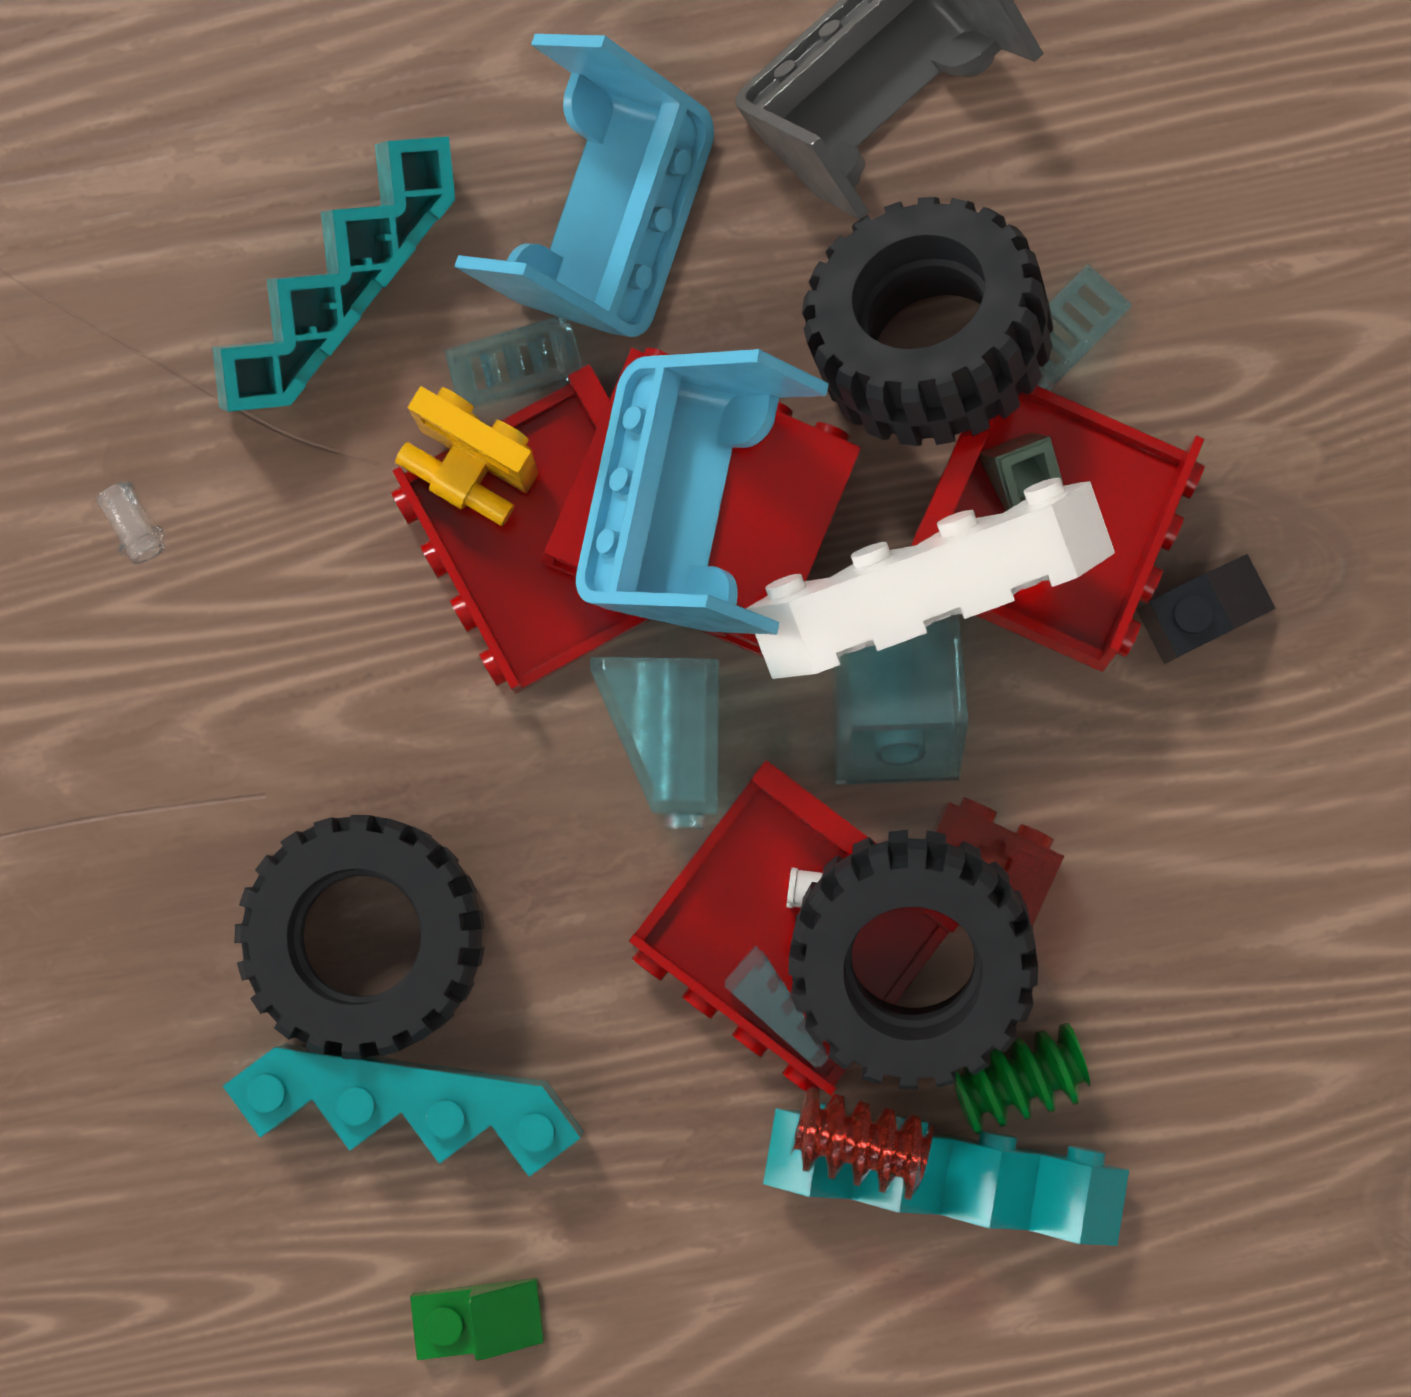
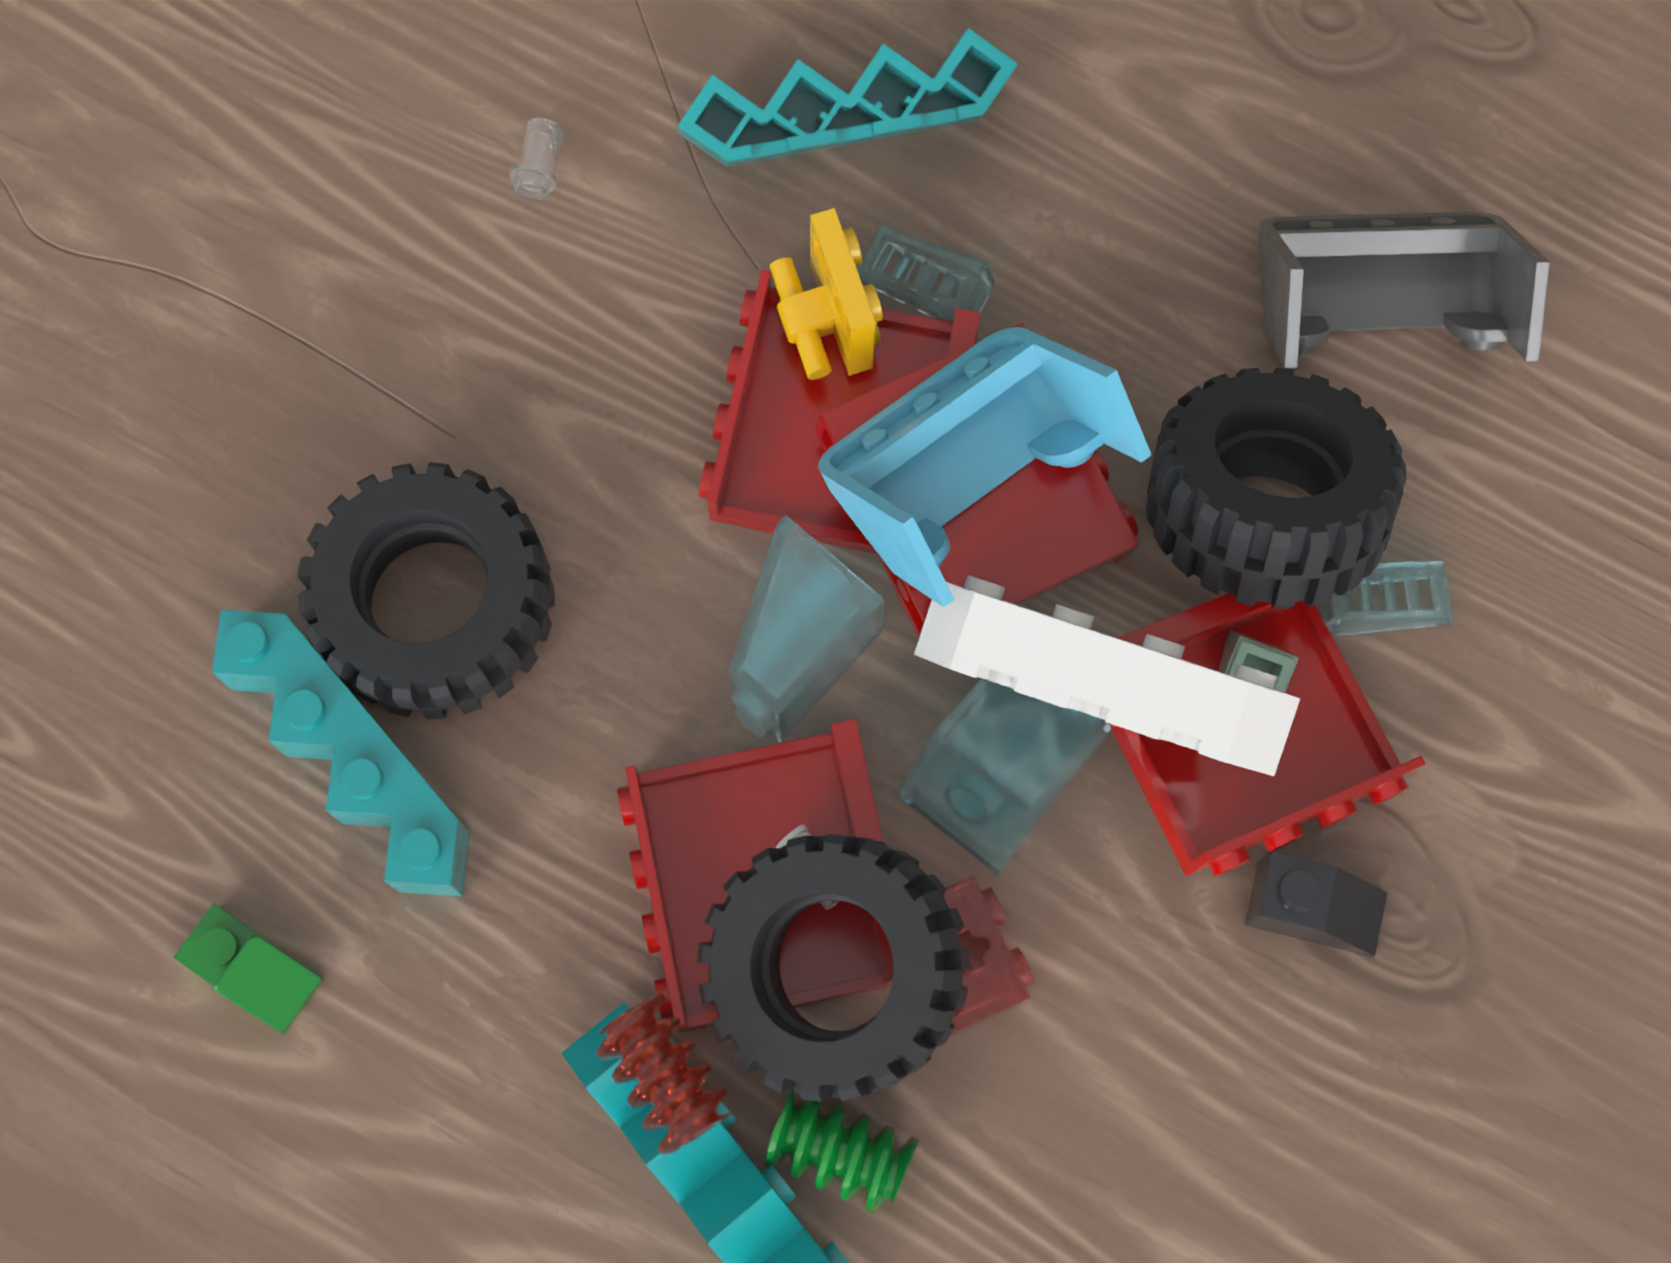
camera: 40 degrees right, 10 degrees down
medium azure windscreen [454,34,714,337] -> none
clear light blue slope [723,945,829,1068] -> none

